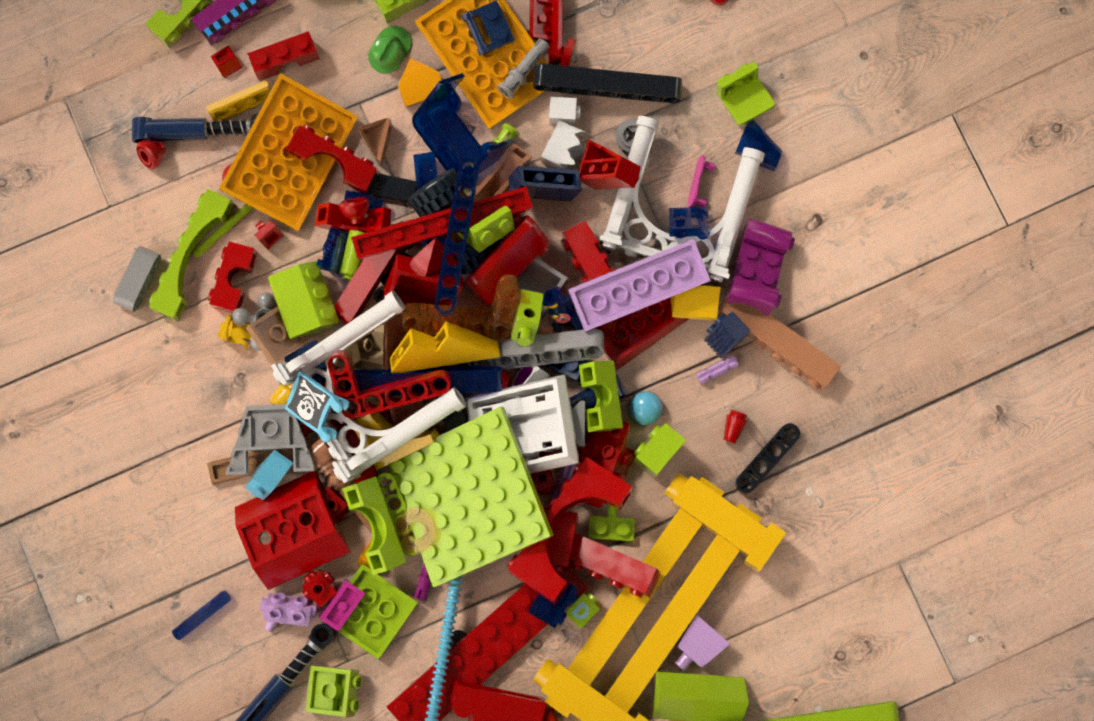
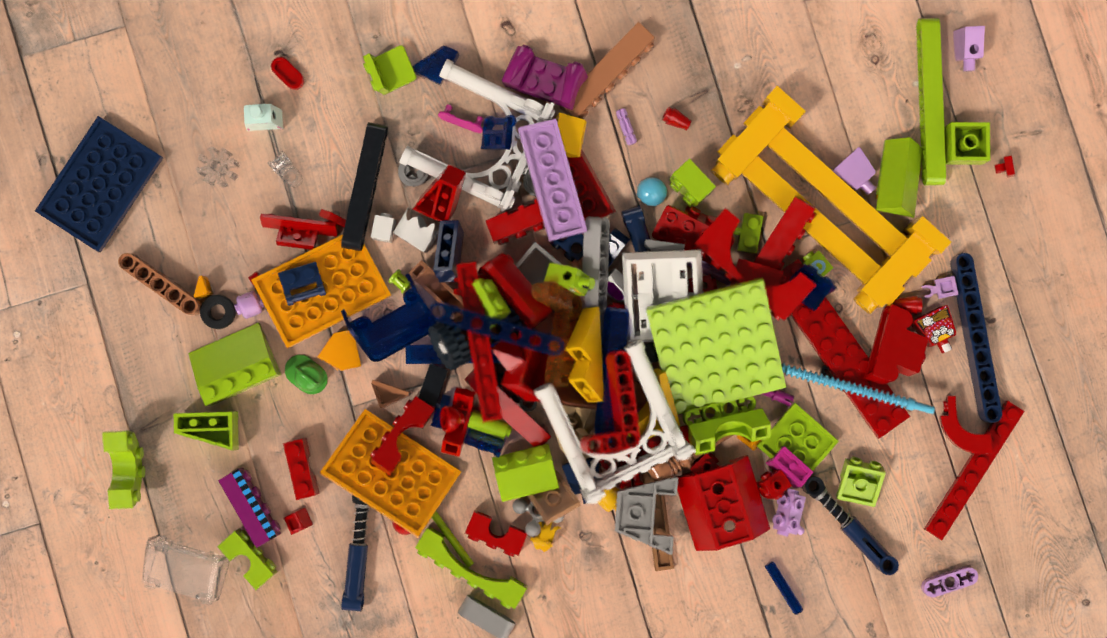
camera: 80 degrees left, 5 degrees up
red brick [136,140,166,170] -> none
yellow tile [206,80,271,122] -> none
medium azure slope [245,450,293,500] -> none
red tile [254,220,284,250] -> none
flag [285,371,349,443] -> none
clear orange piece [396,507,435,553] -> none
light grey pin [497,39,550,99] -> none
clear blue animal [542,286,574,323] -> none
lime arch [579,361,623,432] -> none
dark blue brick [704,311,751,358] -> none
black beam [735,423,800,494] -> none

